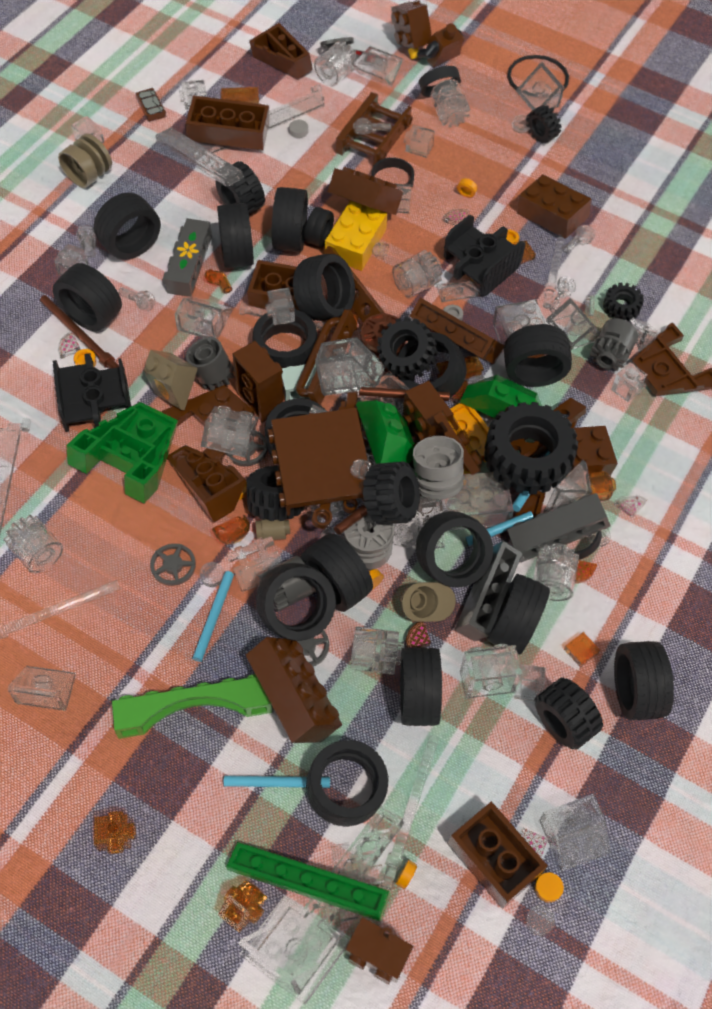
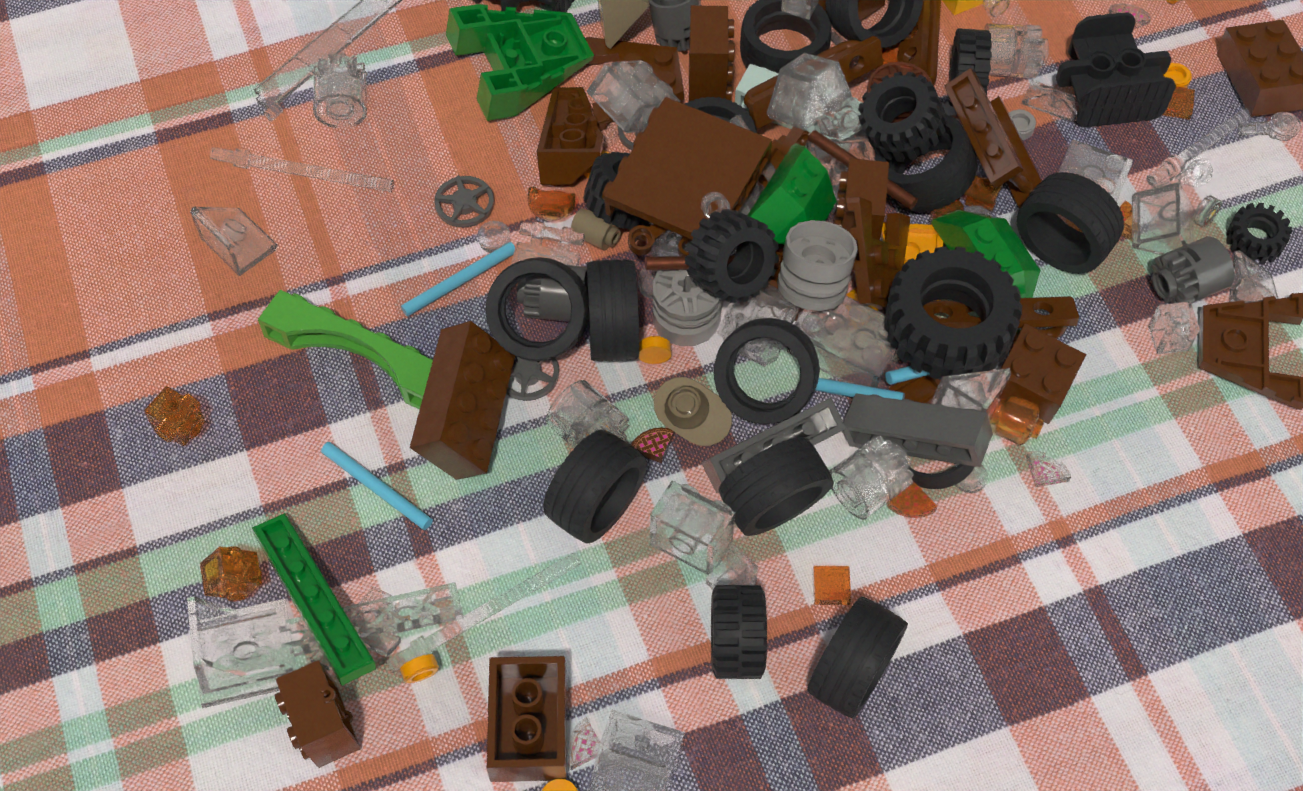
camera: 40 degrees right, 0 degrees up
black tyre [306,740,389,827] -> none
none -> black tyre [949,28,992,106]

